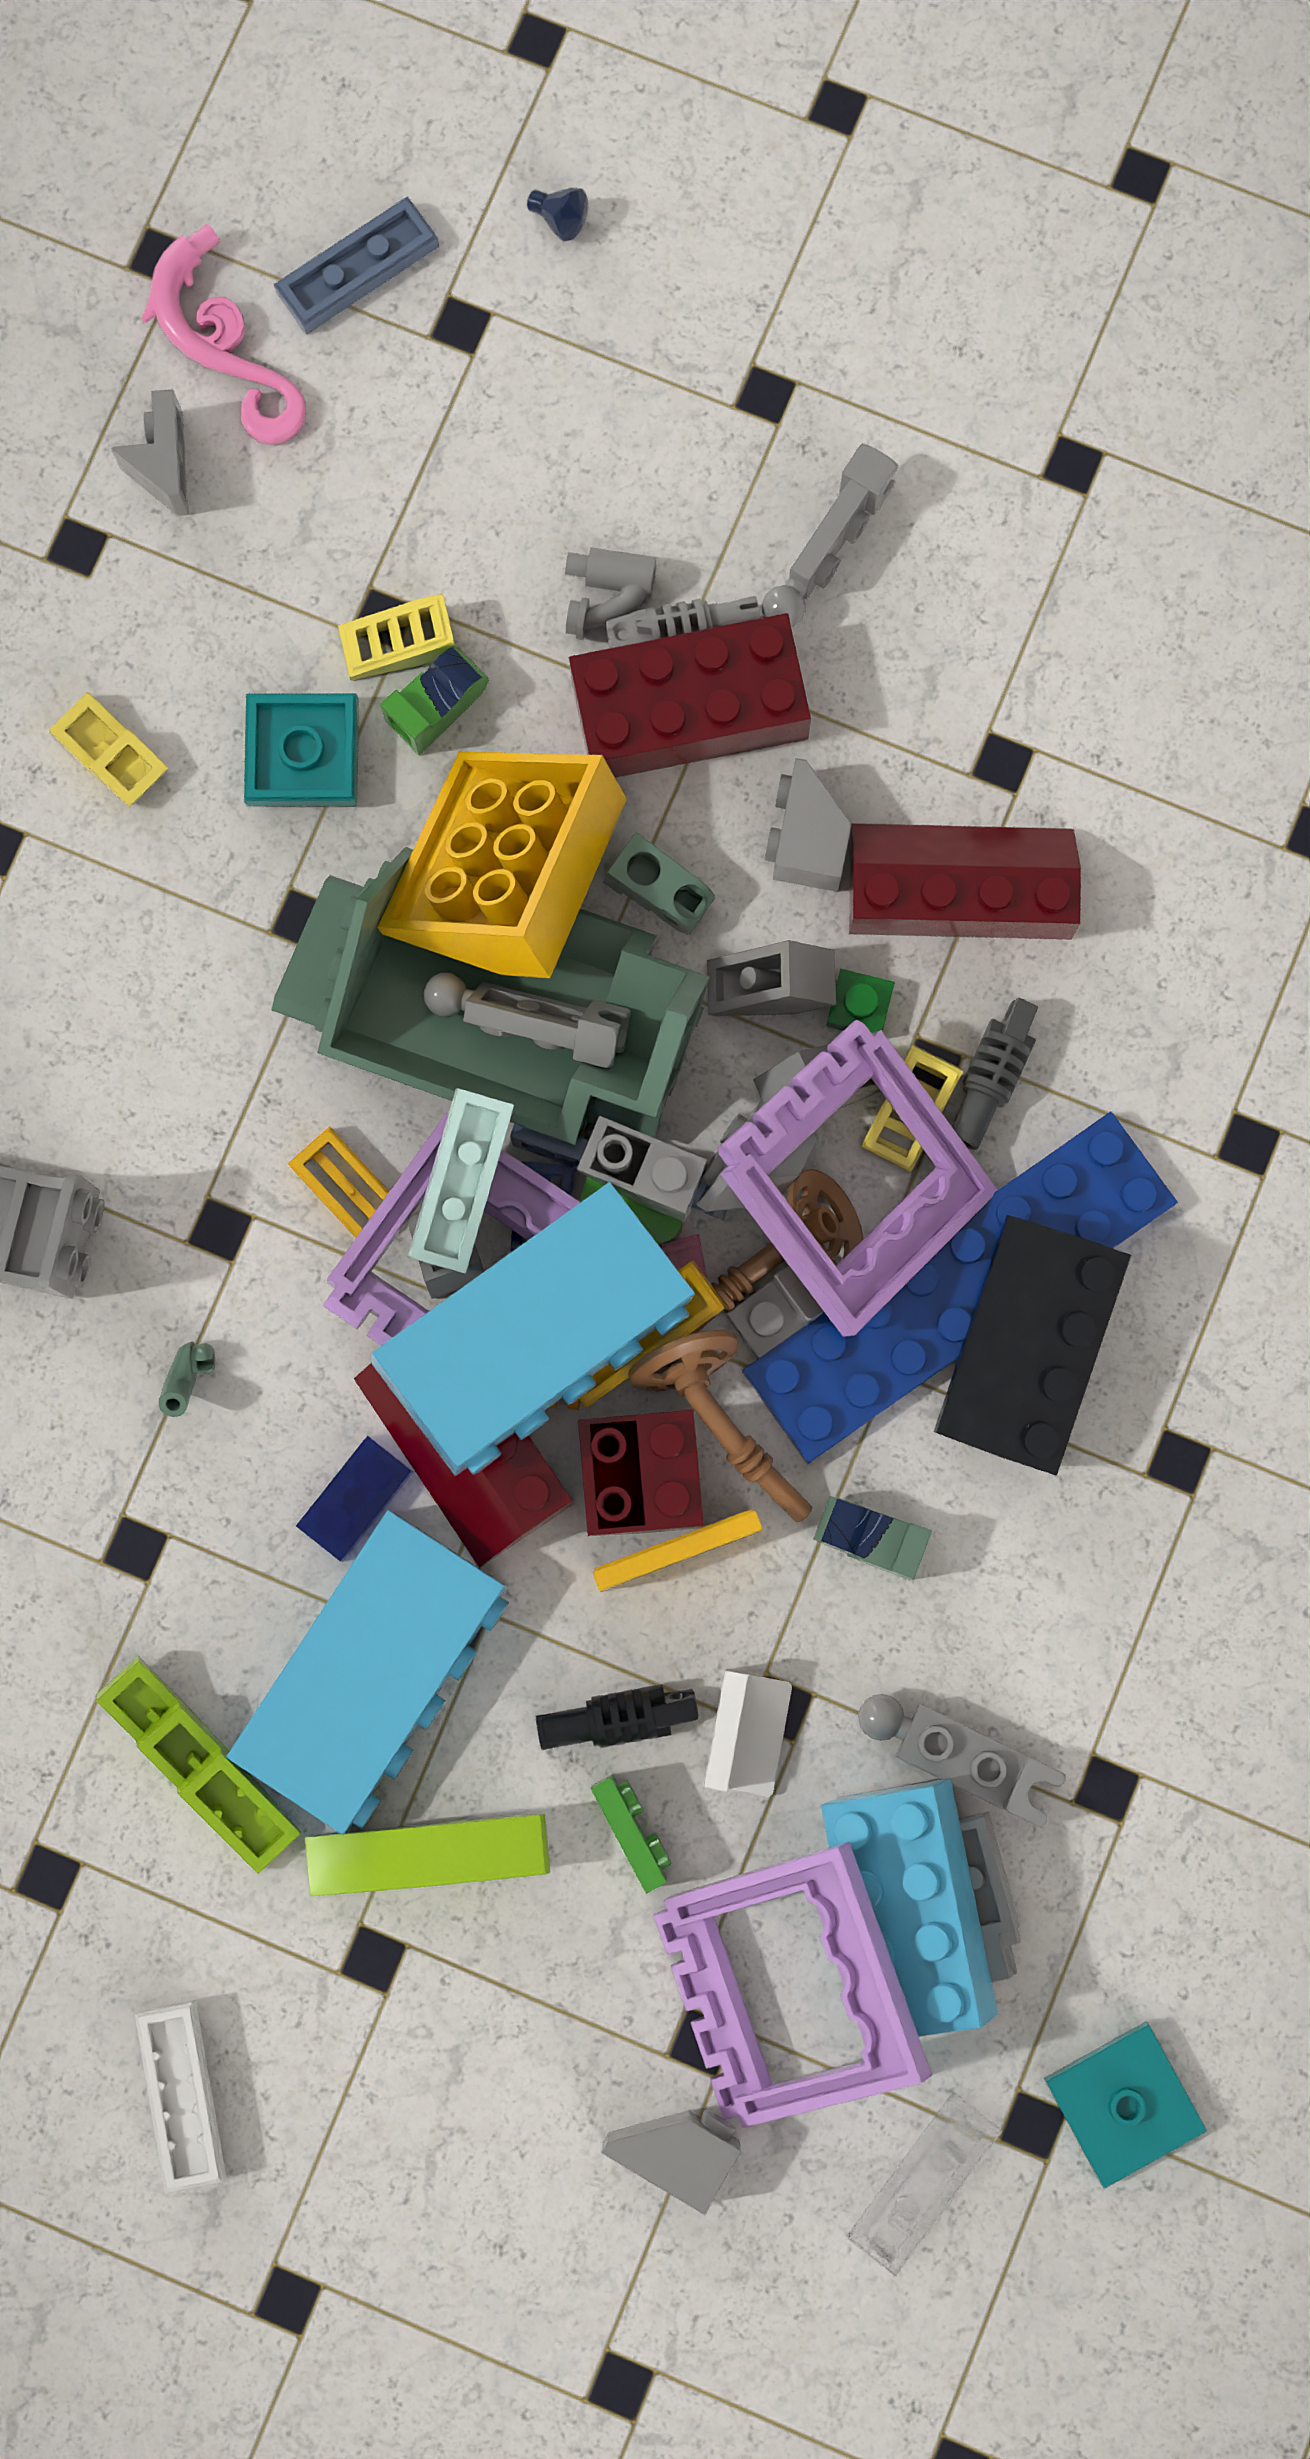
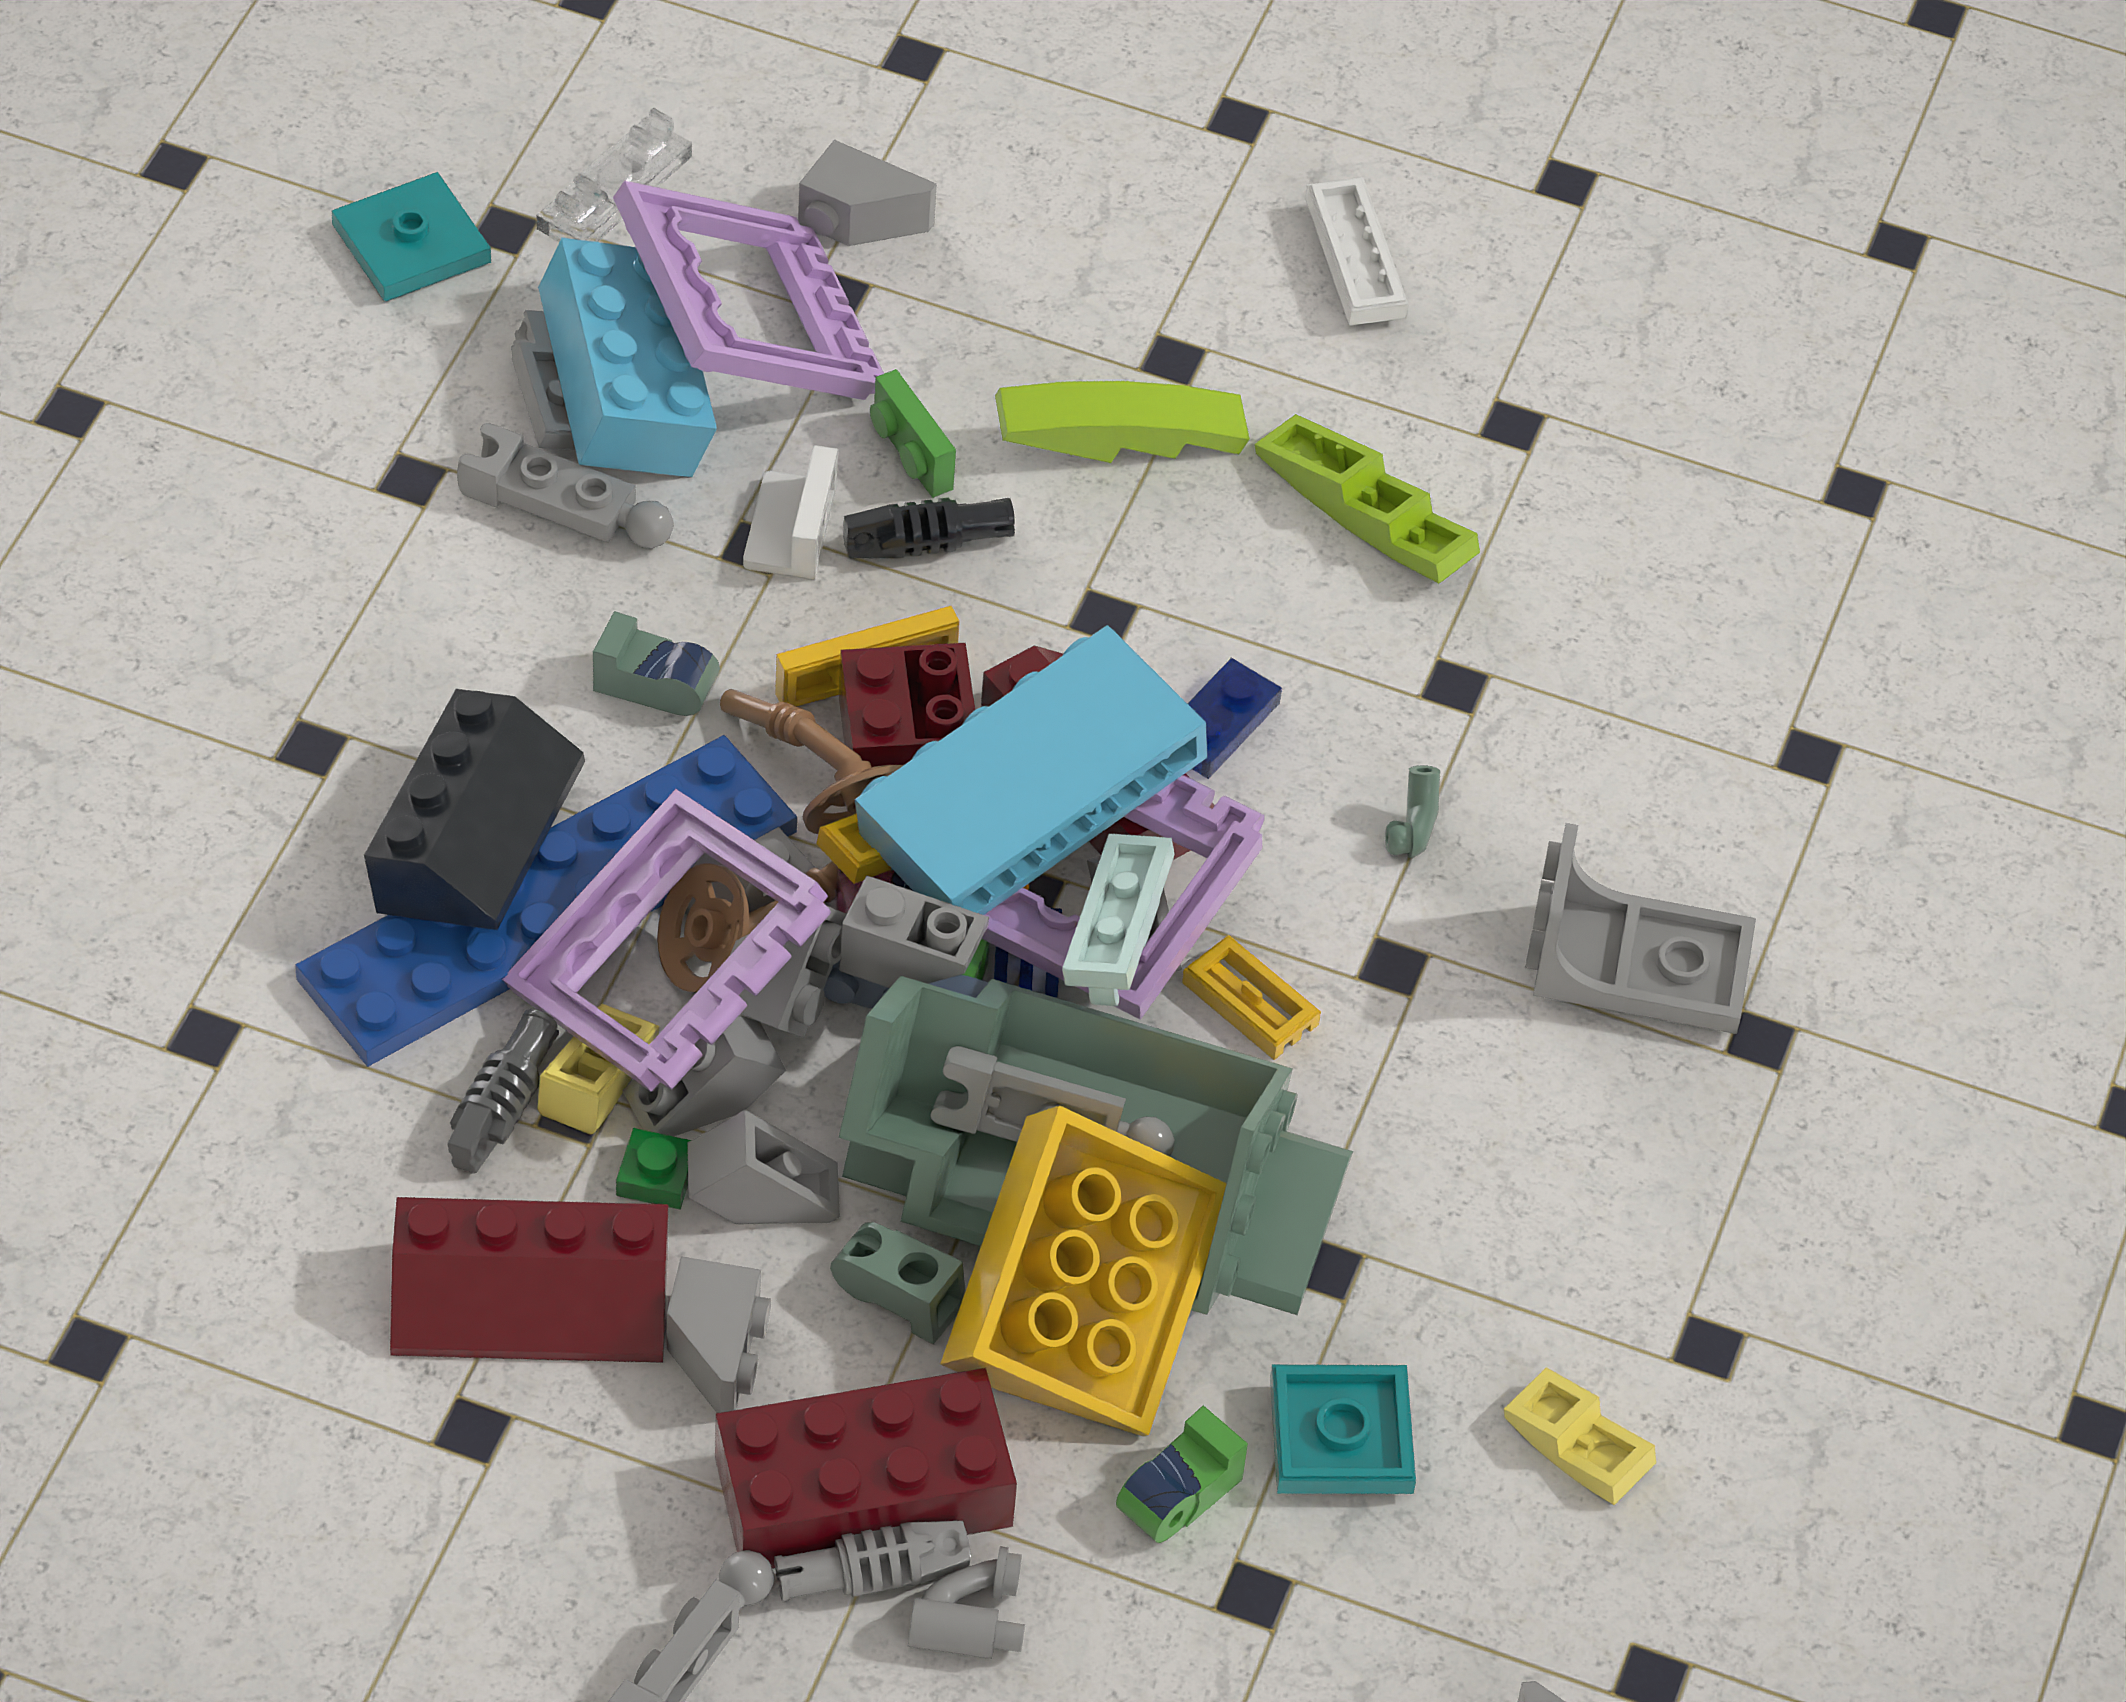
camera: 170 degrees right, 30 degrees down
medium azure brick [226,1510,509,1835] -> none
light yellow slope [338,593,455,681] -> none

